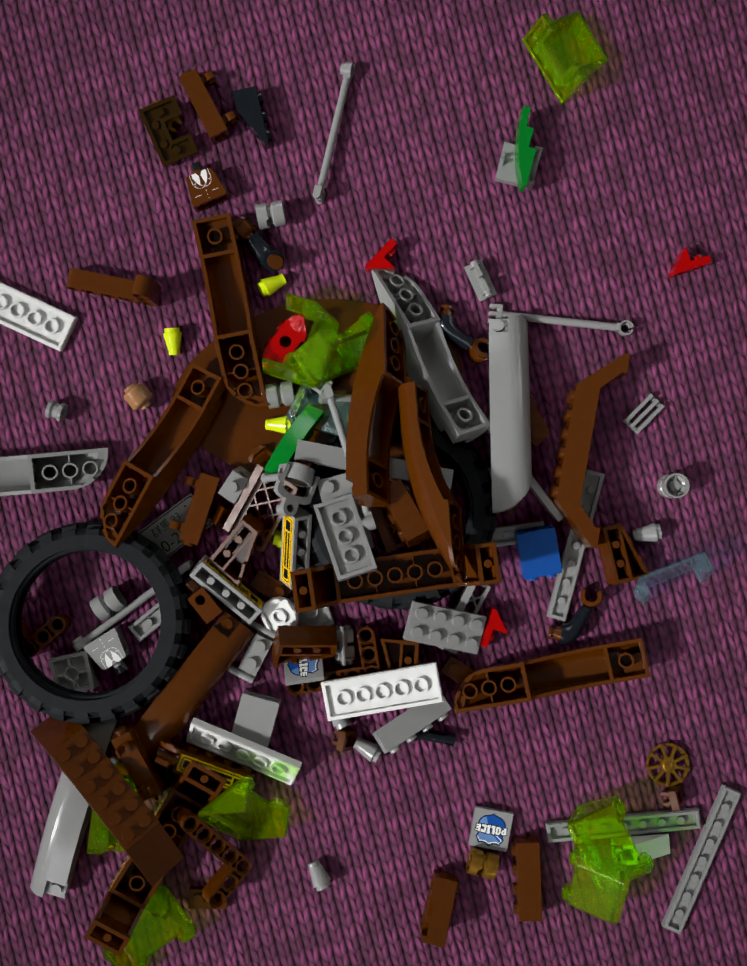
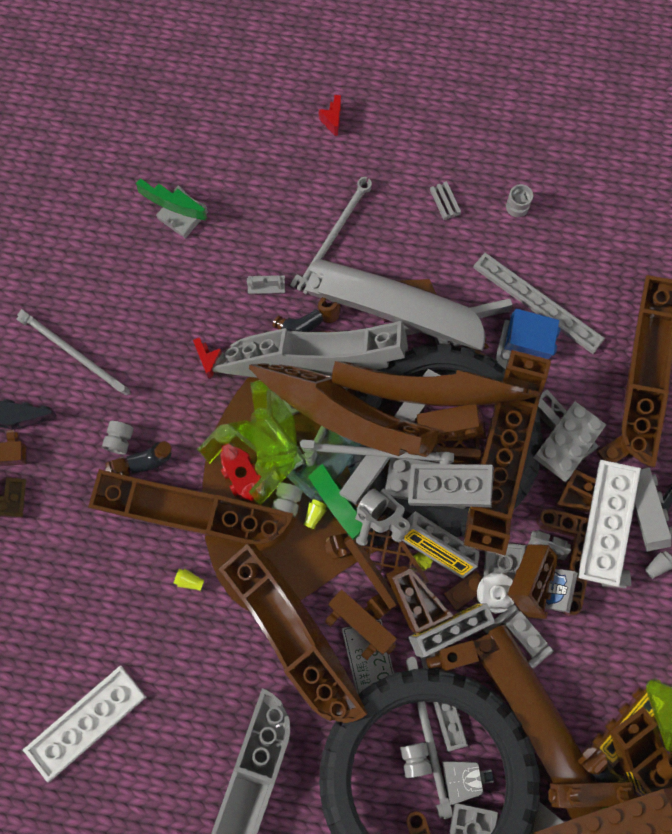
camera: 65 degrees left, 15 degrees down
light grey wheel [45,399,68,422] -> none
reddish brown beam [66,268,162,307] -> none
medium nougat head [124,382,153,411] -> none
reddish brown torso [186,162,230,213] -> none
white tile [186,717,302,785] -> none
light grey torso [218,466,252,505] -> none
light grey brick [232,690,281,748] -> none
neon yellow cone [257,273,287,297] -> none
reddish brown tile [332,729,356,752] -> none
red slope [480,606,508,647] -> none
clear neon green windscreen [522,12,608,104] -> none
black piece [548,589,604,645] -> none
reddish brown slope [549,353,630,548] -> none
reddish brown wedge [596,523,652,585] -> none
light grey cone [632,523,662,542] -> none
clear light blue panel [634,552,714,606] -> none

